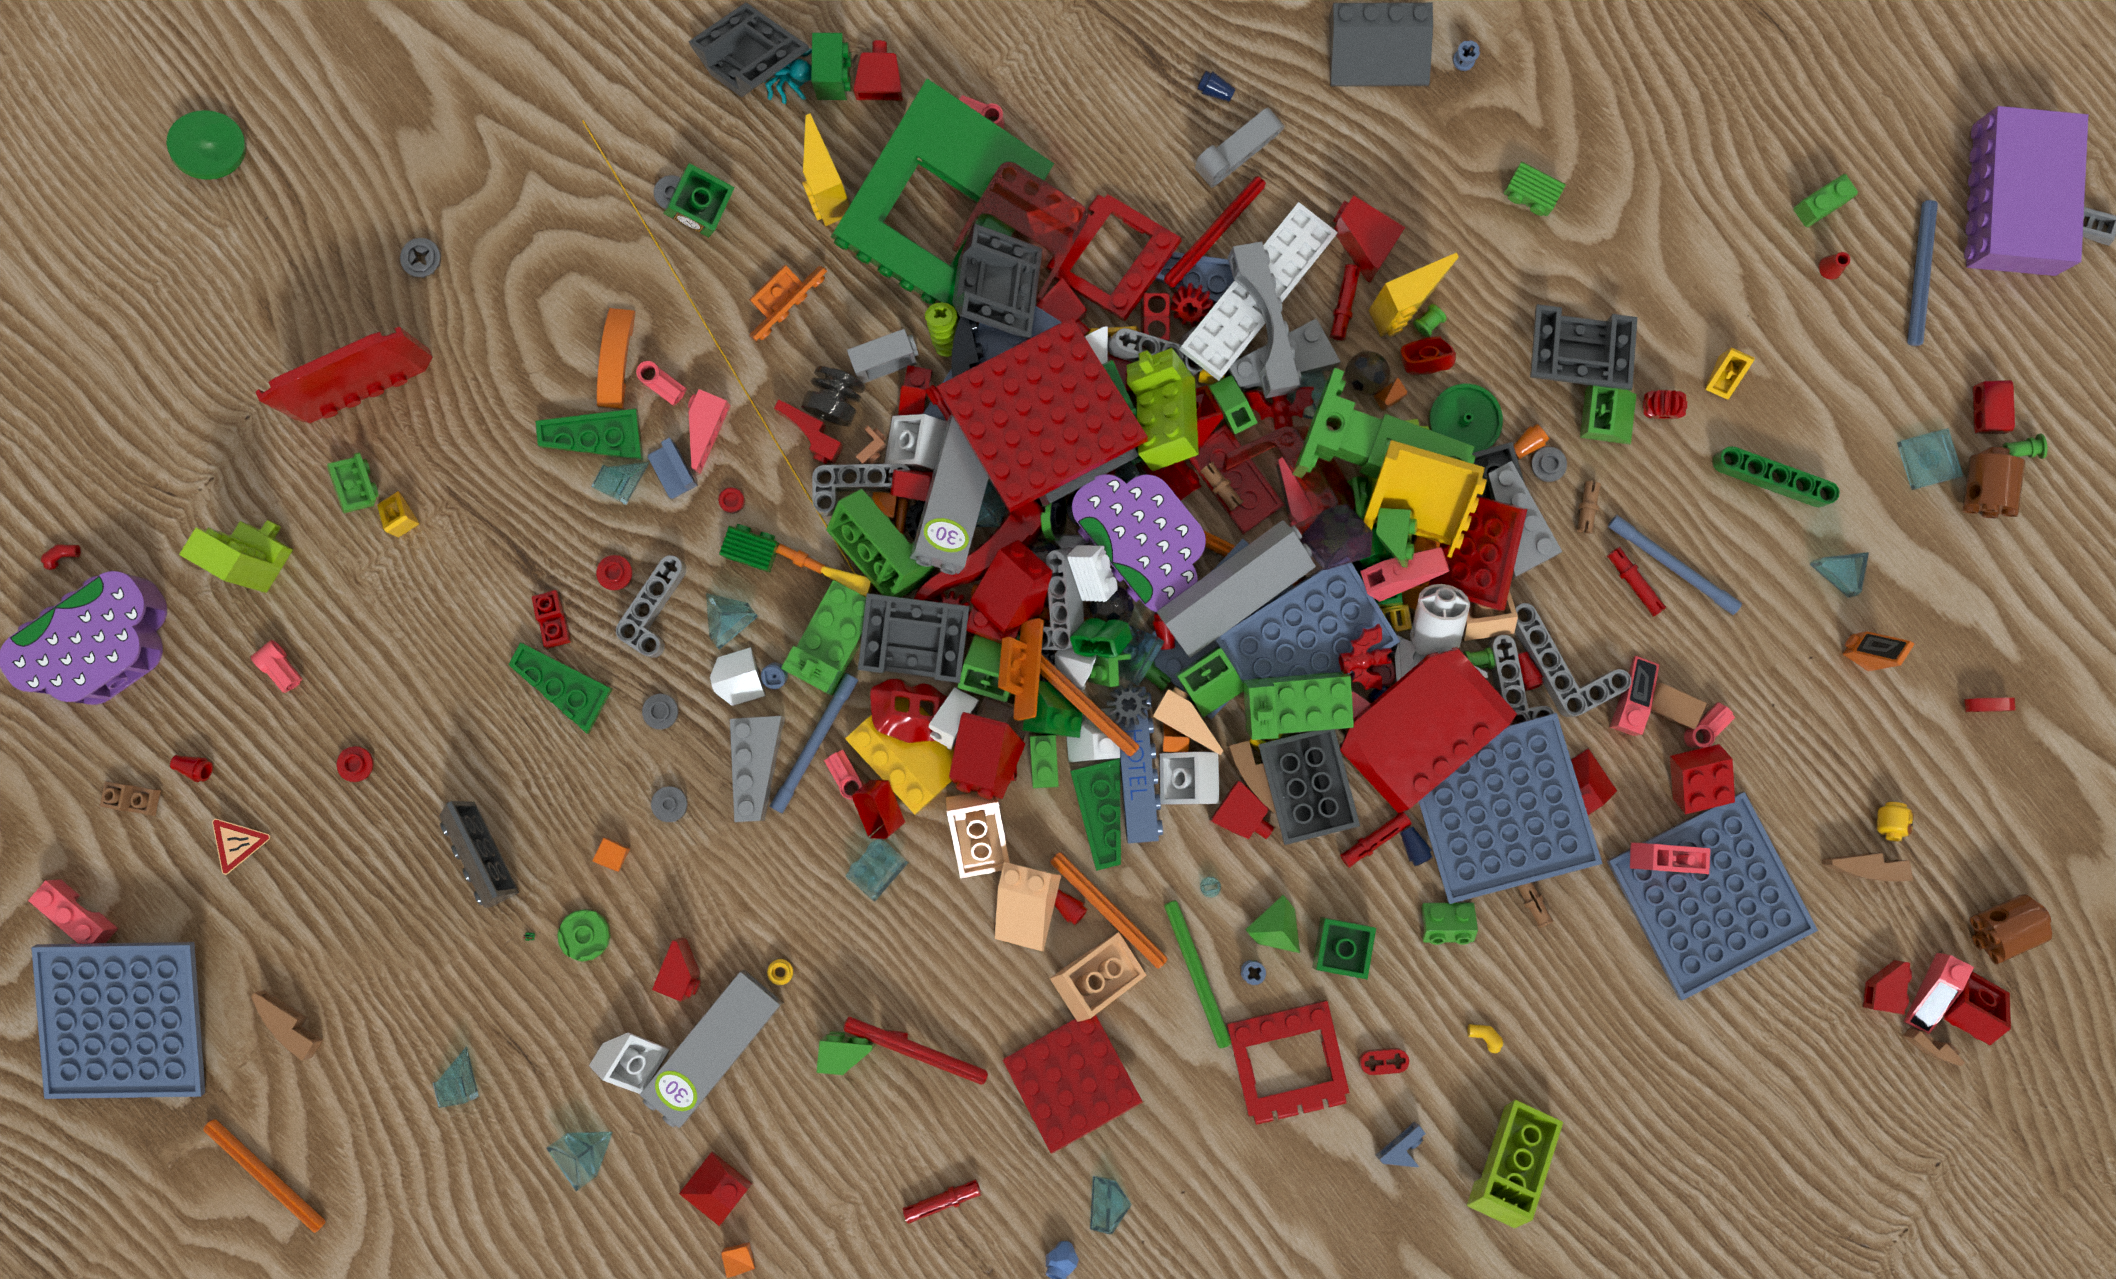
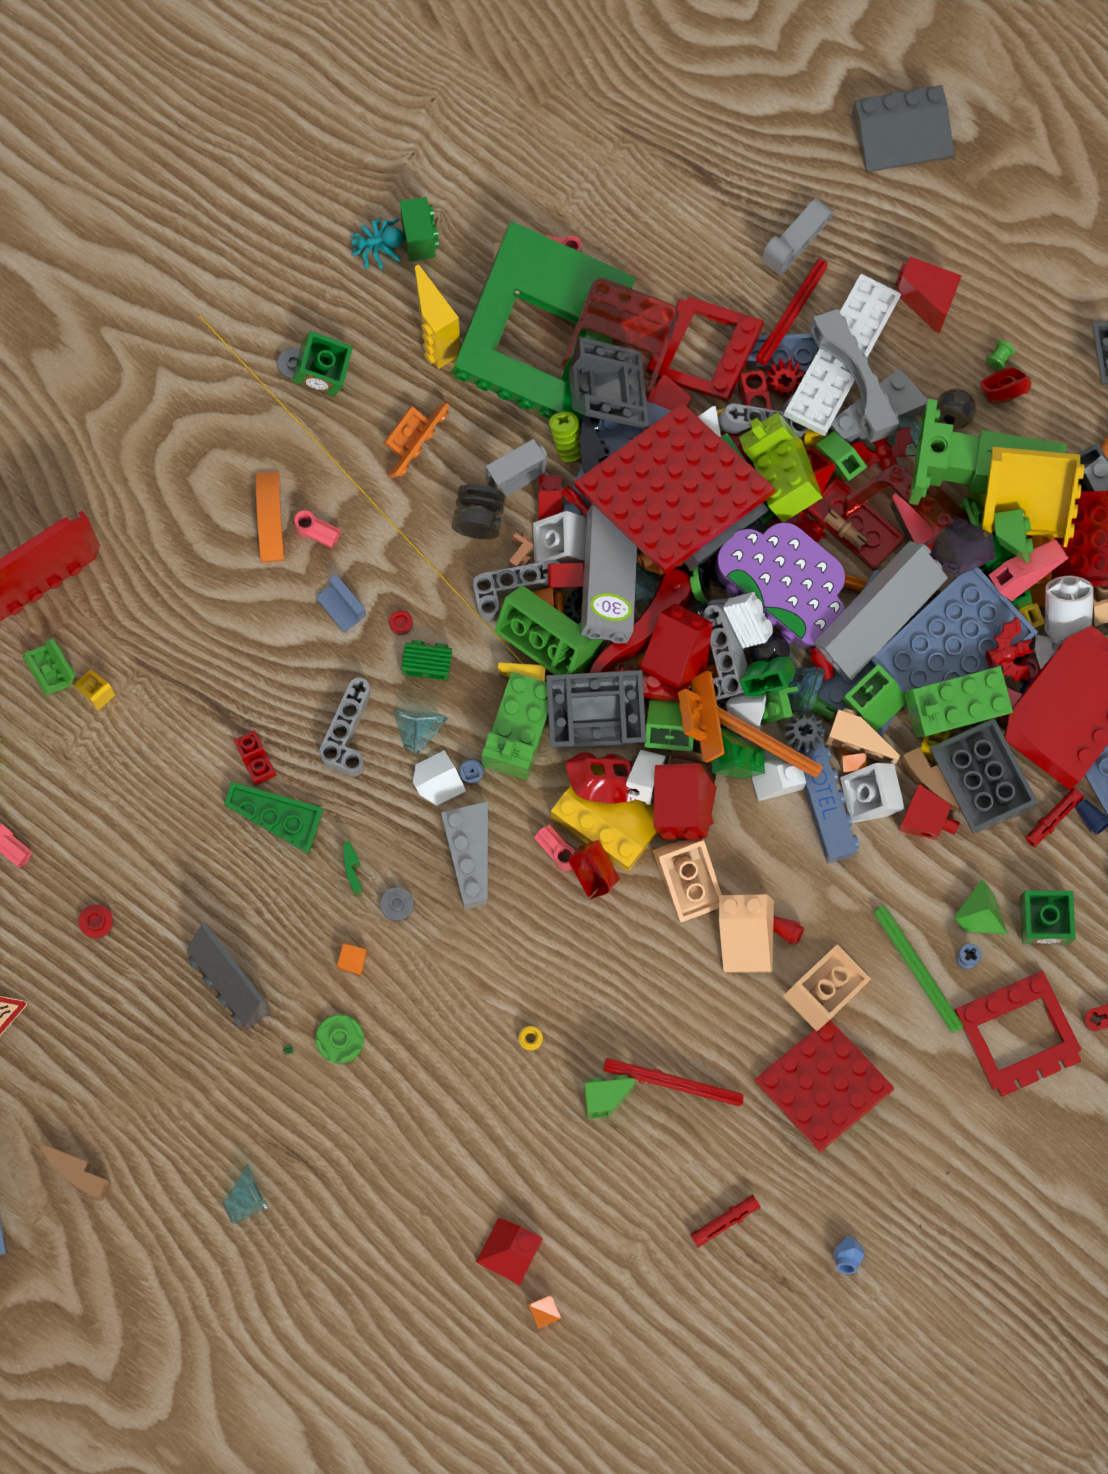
camera: 10 degrees left, 10 degrees down
orange axle [203,1119,326,1233] -> none
flat silver gear [400,238,442,278] -> none
green wing [535,409,643,460] -> none
clear light blue slope [546,1132,613,1191] -> none
white slope [589,1032,669,1094] -> none
clear light blue slope [591,462,650,505] -> none
red piece [596,555,632,591] -> none
light grey brick [640,970,784,1128] -> none
flat silver piece [642,694,679,730] -> none
red slope [652,937,701,1002] -> none
coral slope [688,389,731,474] -> none
dark grey slope [689,2,809,98] -> none
sand blue piece [769,673,858,814] -> none
red slope [774,399,843,465] -> none
orange bar [776,543,826,575] -> none
clear light blue bracket [845,839,909,901] -> none
red torso [854,40,903,101] -> none
bright green brick [1030,735,1059,789] -> none
orange axle [1050,852,1168,969] -> none
green wing [1070,758,1121,871] -> none
clear light blue slope [1090,1176,1132,1234] -> none
dark blue cone [1197,71,1236,102] -> none
clear light blue hinge [1200,877,1221,898] -> none
red pin [1329,264,1361,341] -> none
yellow slope [1368,252,1459,337] -> none
orange slope [1373,377,1408,411] -> none
green piece [1428,383,1503,453] -> none
sand blue bush [1453,40,1480,71] -> none
bright green brick [1504,161,1566,216] -> none
none -> green slope [344,840,363,896]

